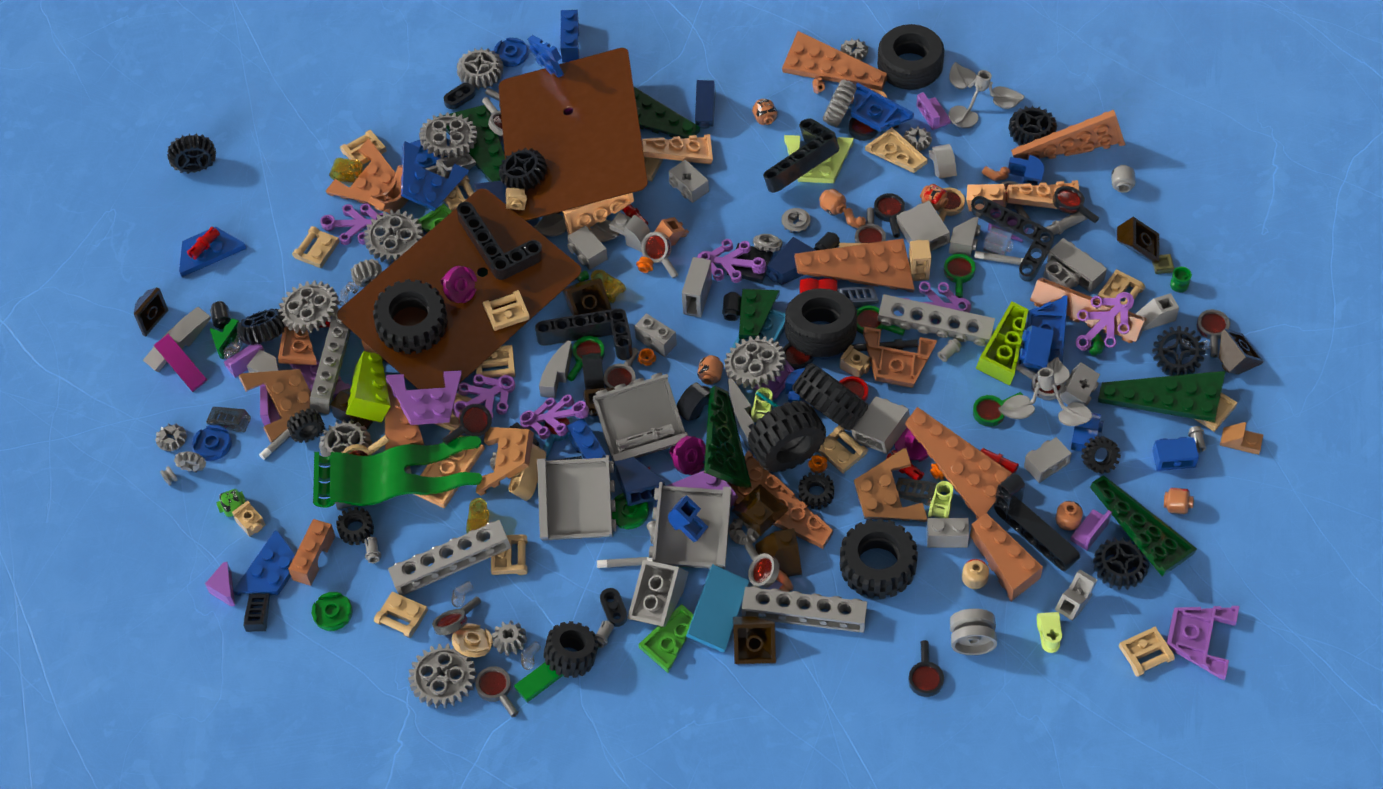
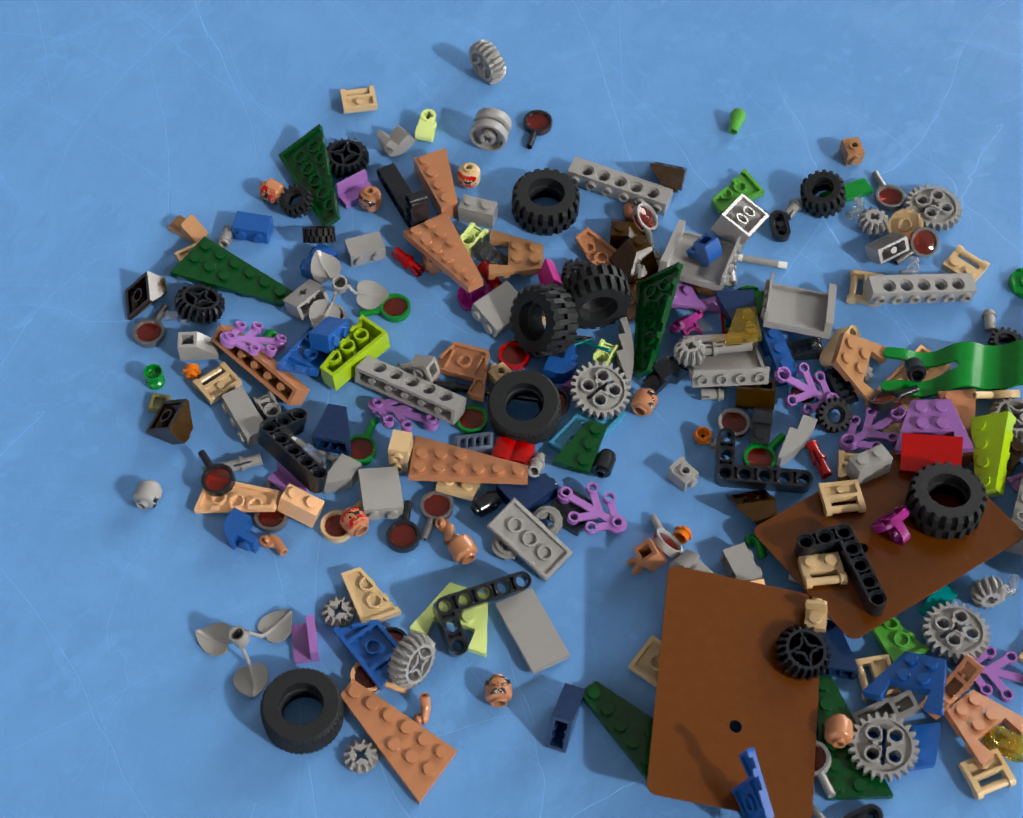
camera: 170 degrees left, 0 degrees up
clear yellow piece [466,498,489,533] -> none
clear yellow piece [591,269,626,303] -> none
light grey brick [635,313,677,357] -> none
light nougat wing [642,134,713,164] -> none
light grey brick [669,160,709,203] -> none
light grey brick [682,257,712,318] -> none
dark azure tile [686,564,749,652] -> none
light grey brick [929,144,957,179] -> none
black gear [1008,105,1057,146] -> none
nougat wing [1011,110,1125,160] -> none
medium lavender wing [1167,606,1240,680] -> none
none -> orange plate [182,363,201,379]
none -> black tyre [279,184,314,219]
none -> dark blue slope [312,404,352,456]
none -> light grey brick [408,355,440,383]
none -> light grey gear [468,39,506,85]
none -> light grey tile [487,498,573,582]
none -> light grey tile [495,588,570,675]
none -> light grey pin [528,452,546,477]
none -> dark pink brick [538,258,562,286]
none -> light grey brick [667,456,699,492]
none -> light grey gear [674,336,706,368]
none -> clear yellow wing [725,306,762,345]
none -> bright green cone [728,108,746,135]
none -> tan plate [797,552,848,589]
none -> red pin [805,440,833,479]
none -> black tyre [815,397,853,433]
none -> nougat head [825,714,853,748]
none -> medium nougat brick [839,137,865,166]
none -> light grey brick [845,444,893,485]
none -> light grey brick [865,232,910,265]
none -> red tile [900,433,963,473]
none -> black brick [904,357,926,383]

